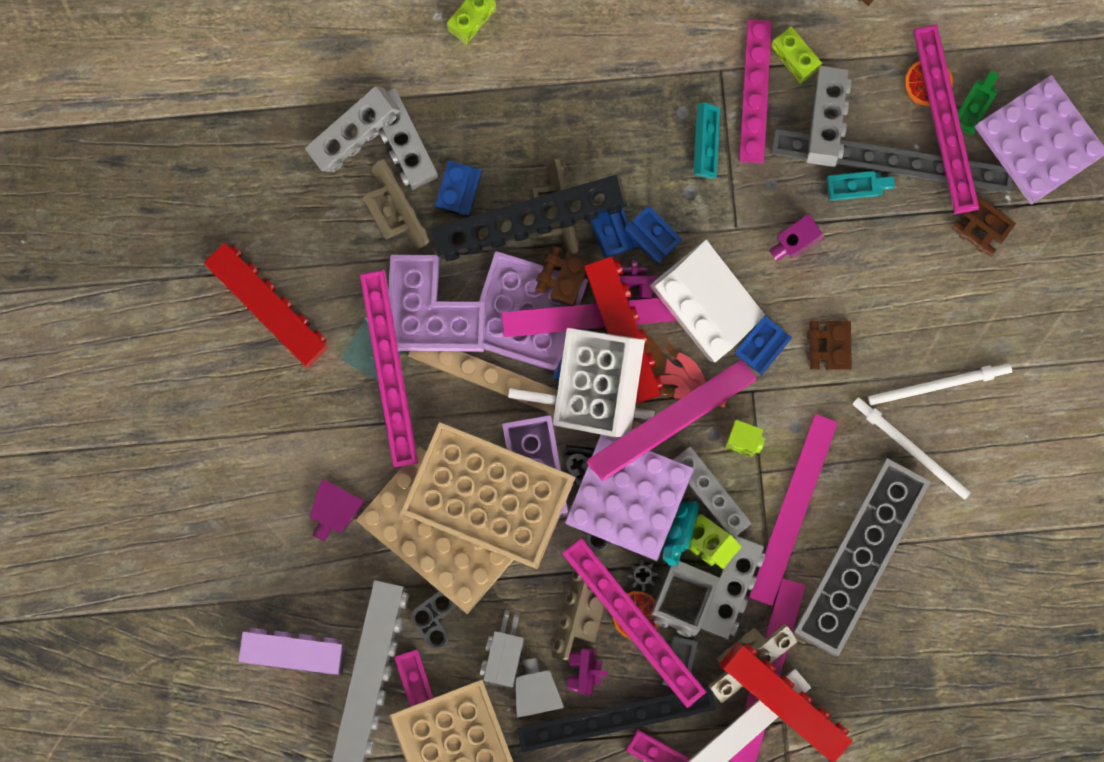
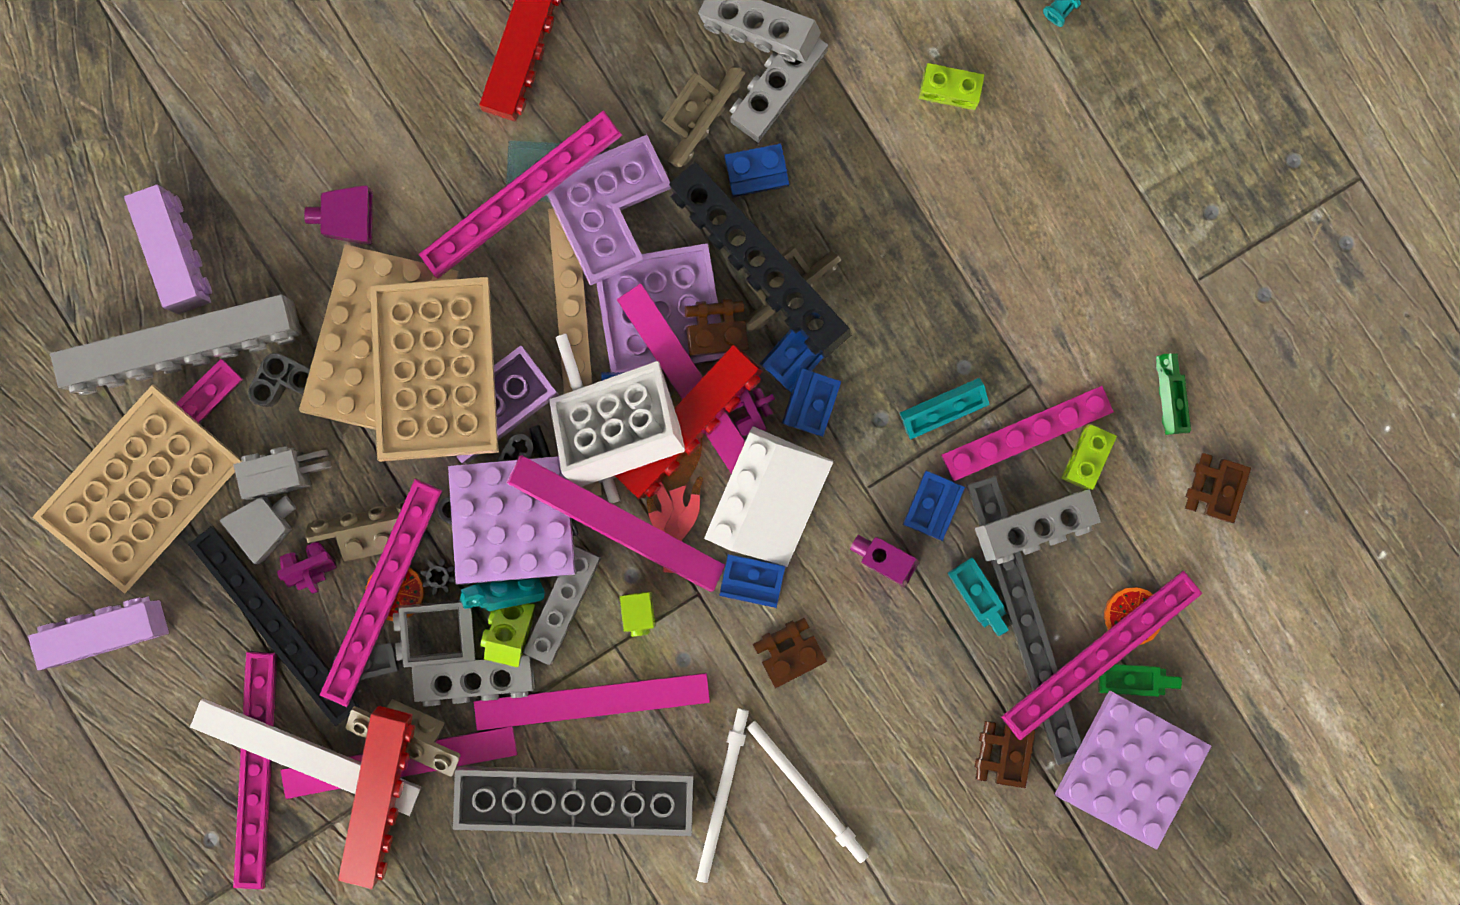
camera: 60 degrees right, 5 degrees up
none -> blue plate [903,471,965,541]

